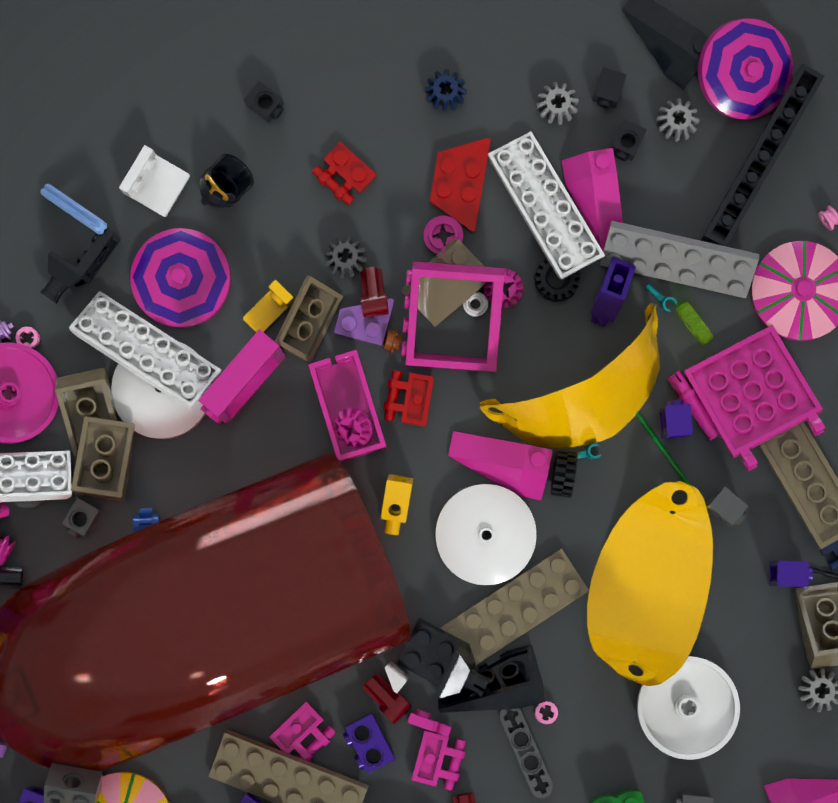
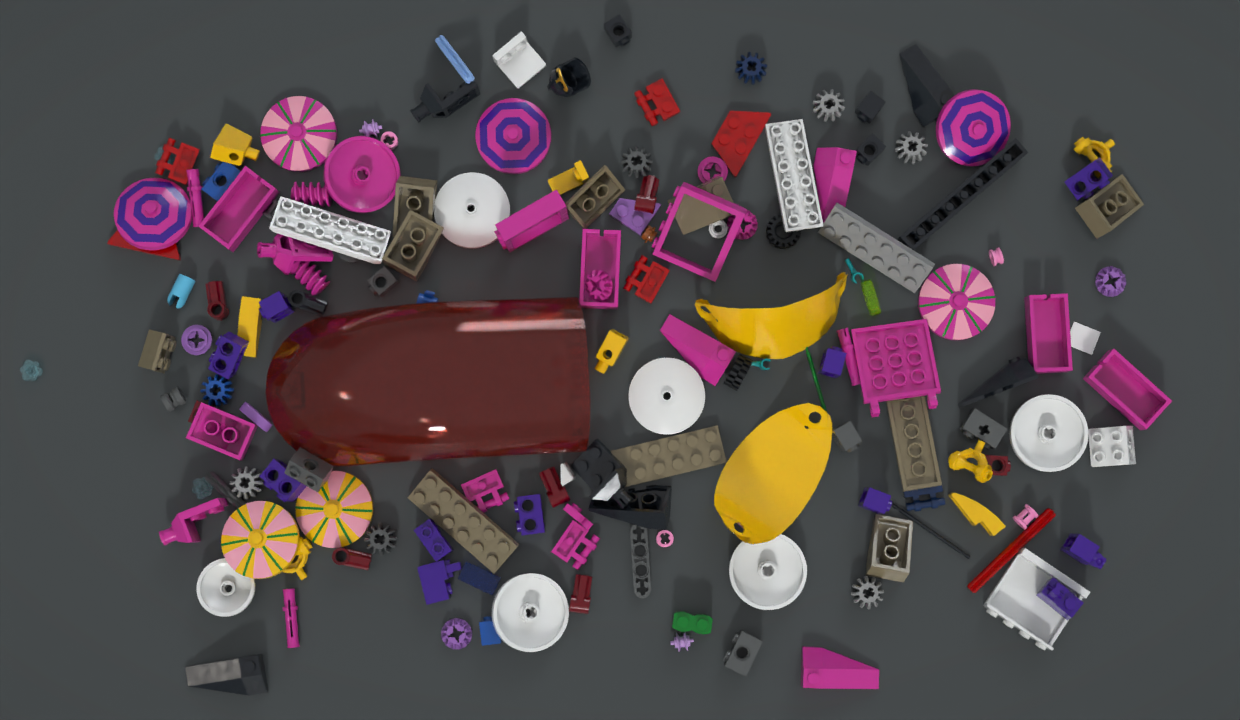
camera: 20 degrees right, 0 degrees up
white plate [69,291,221,409] -> none
dark purple hinge [590,257,636,327] -> none

